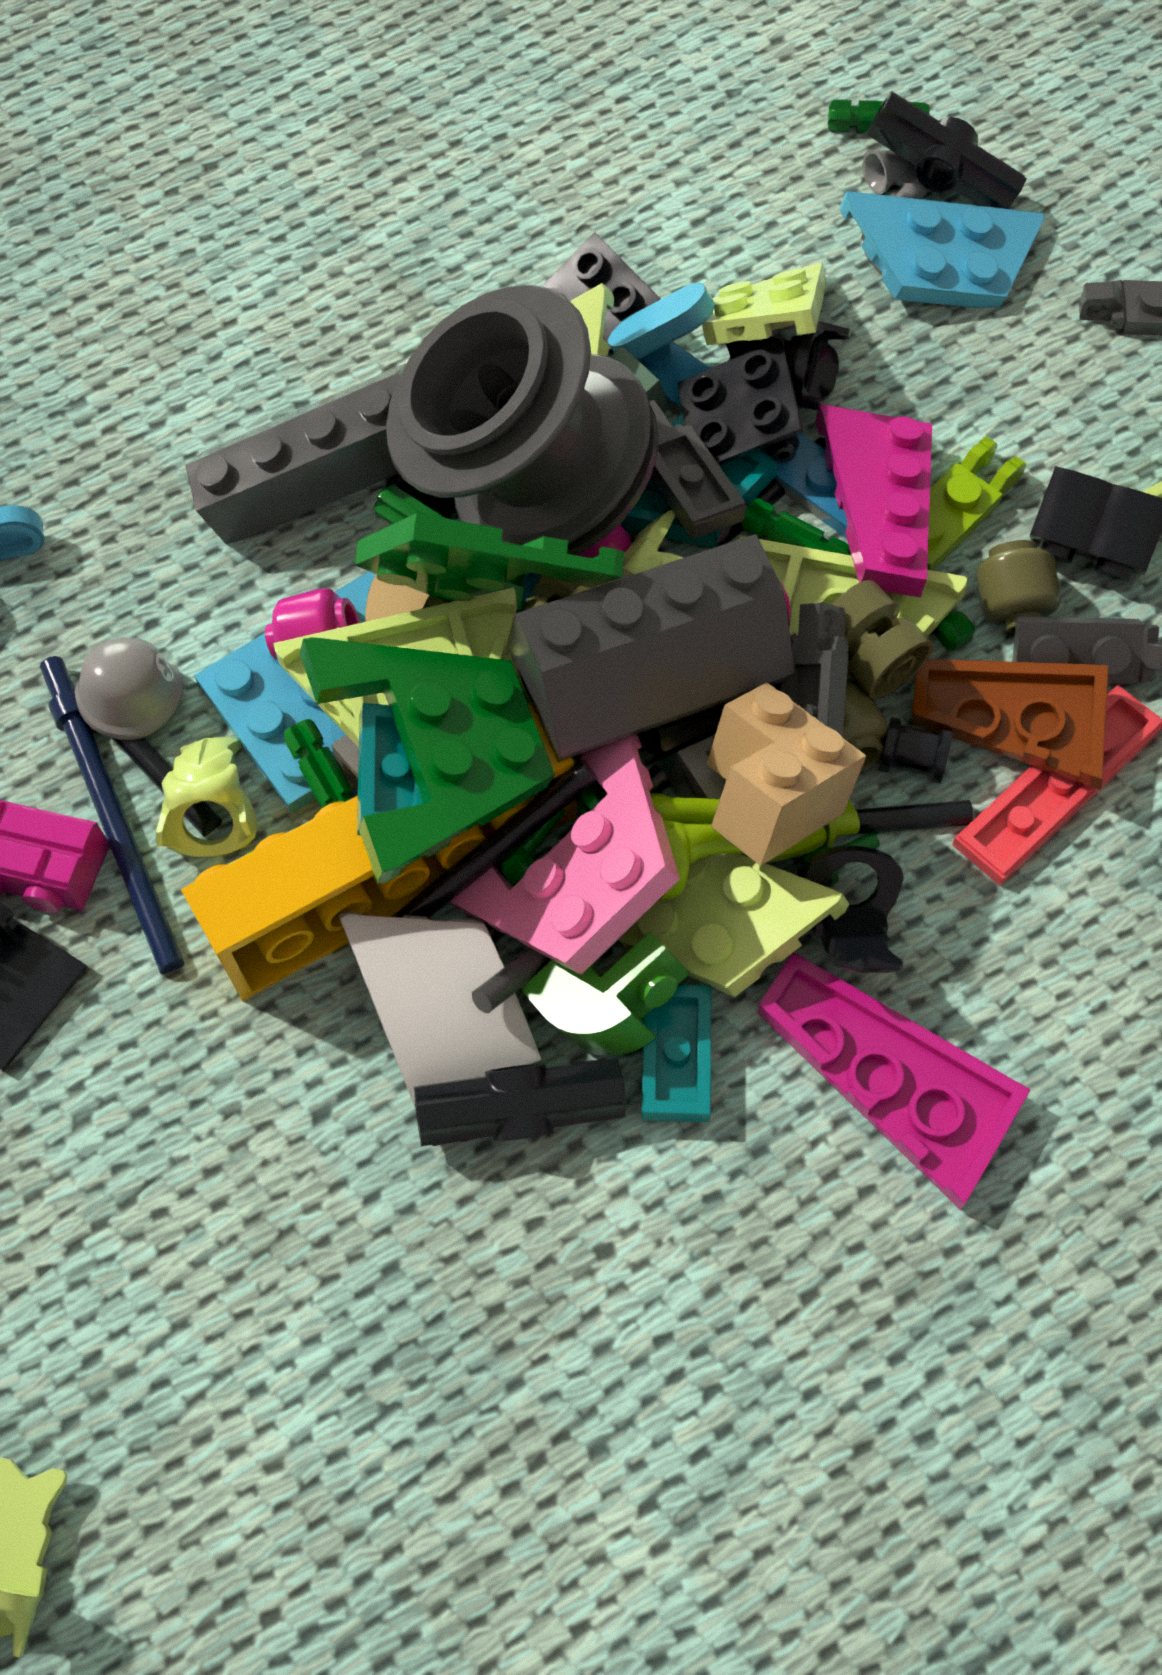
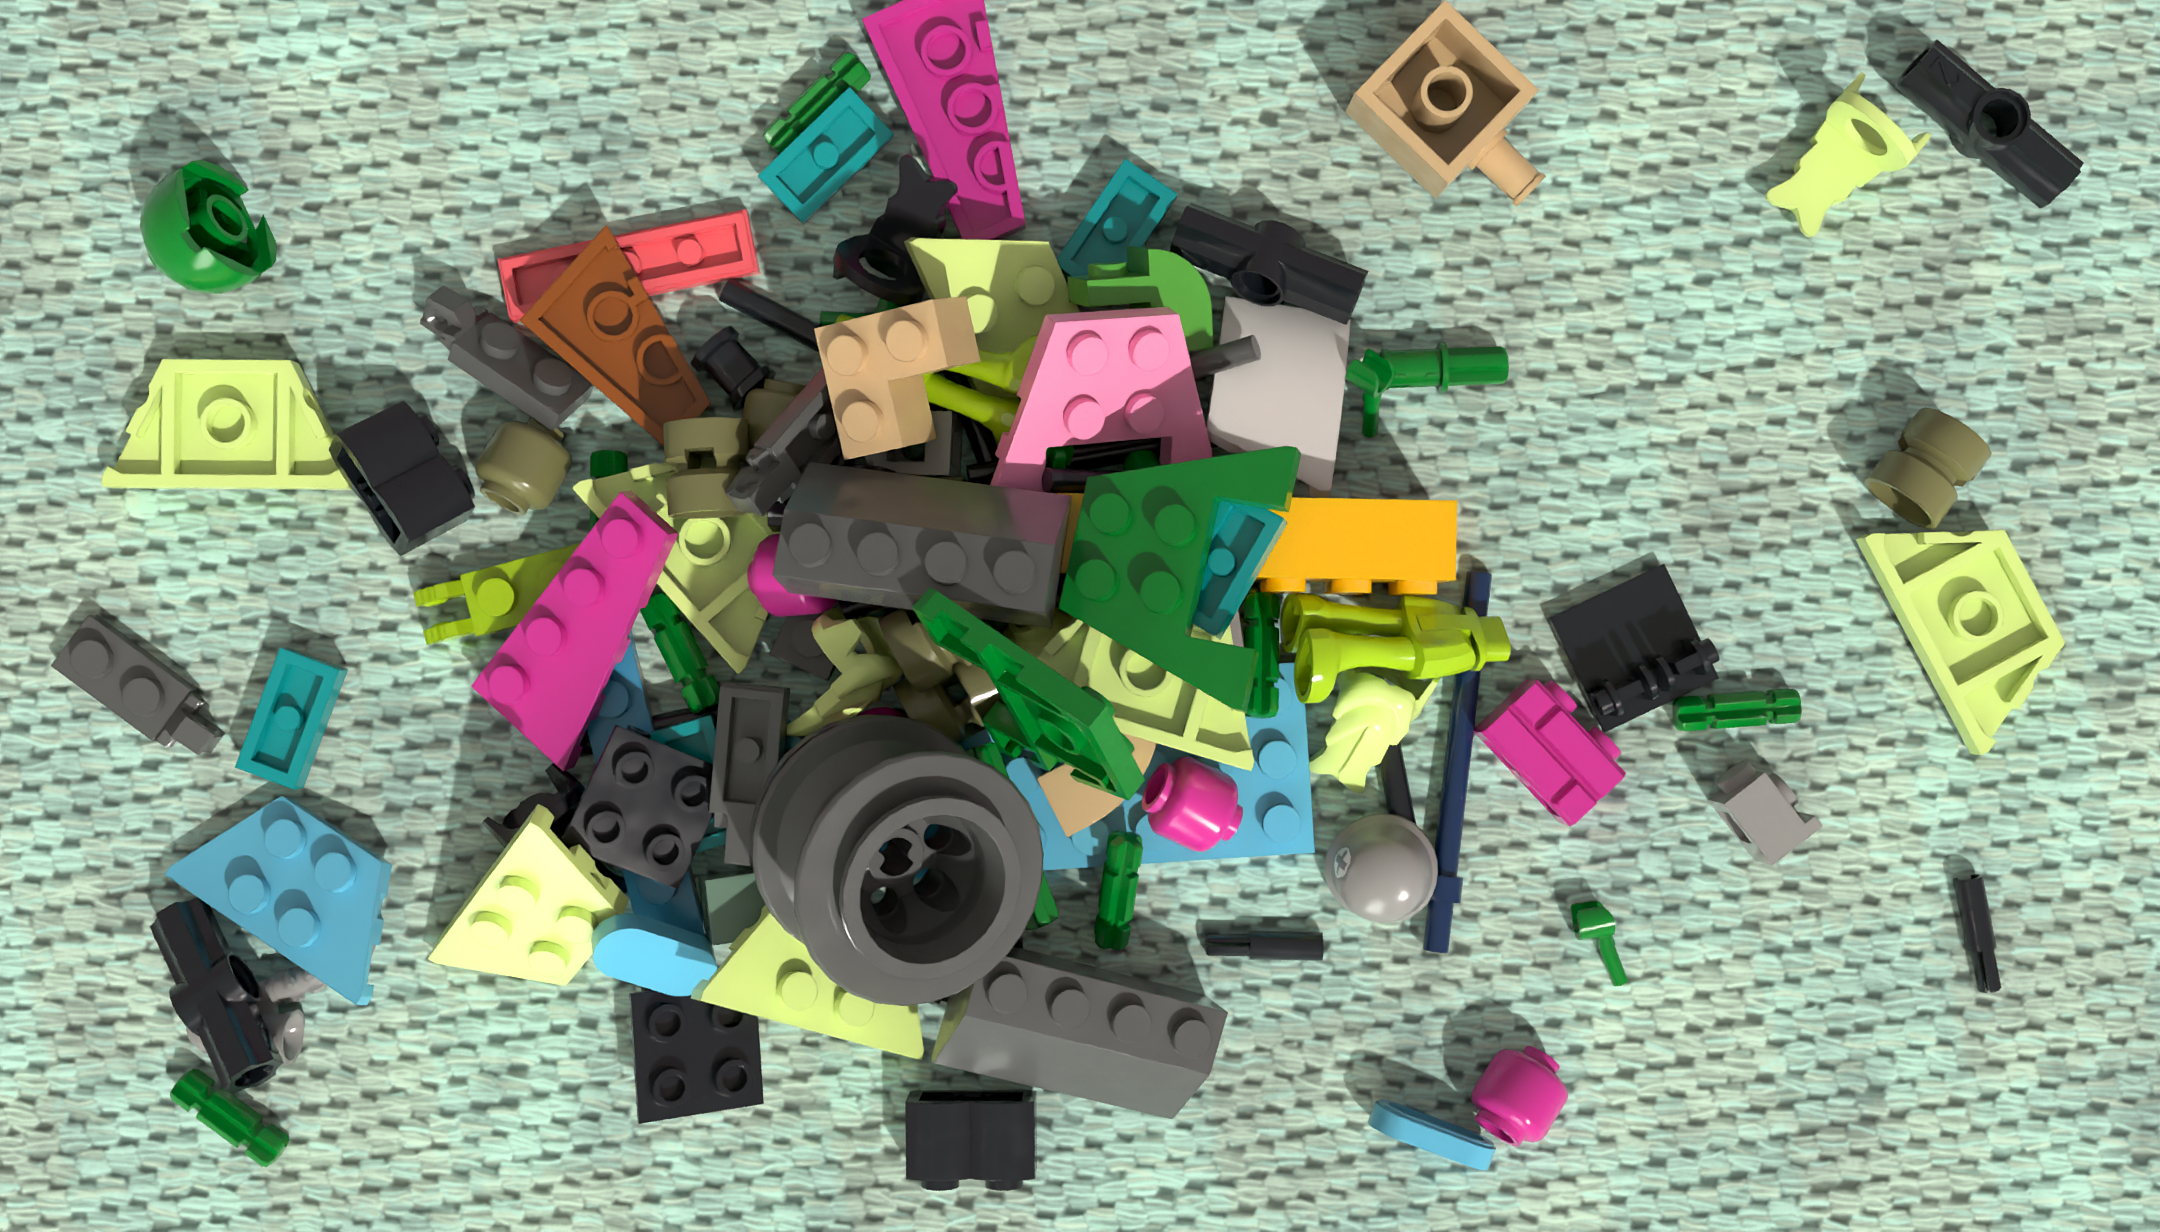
camera: 155 degrees left, 25 degrees up
none -> teal plate [235,647,348,790]
none -> teal plate [758,87,894,225]
none -> green axle [762,51,871,155]
none -> black brick [905,1090,1037,1191]
none -> green axle [1094,830,1143,951]
none -> black pin [1204,931,1324,961]
none -> lime piece [1280,593,1511,703]
none -> tan brick [1345,0,1546,207]
none -> green hand [1345,348,1396,438]
none -> green axle [1380,342,1509,393]

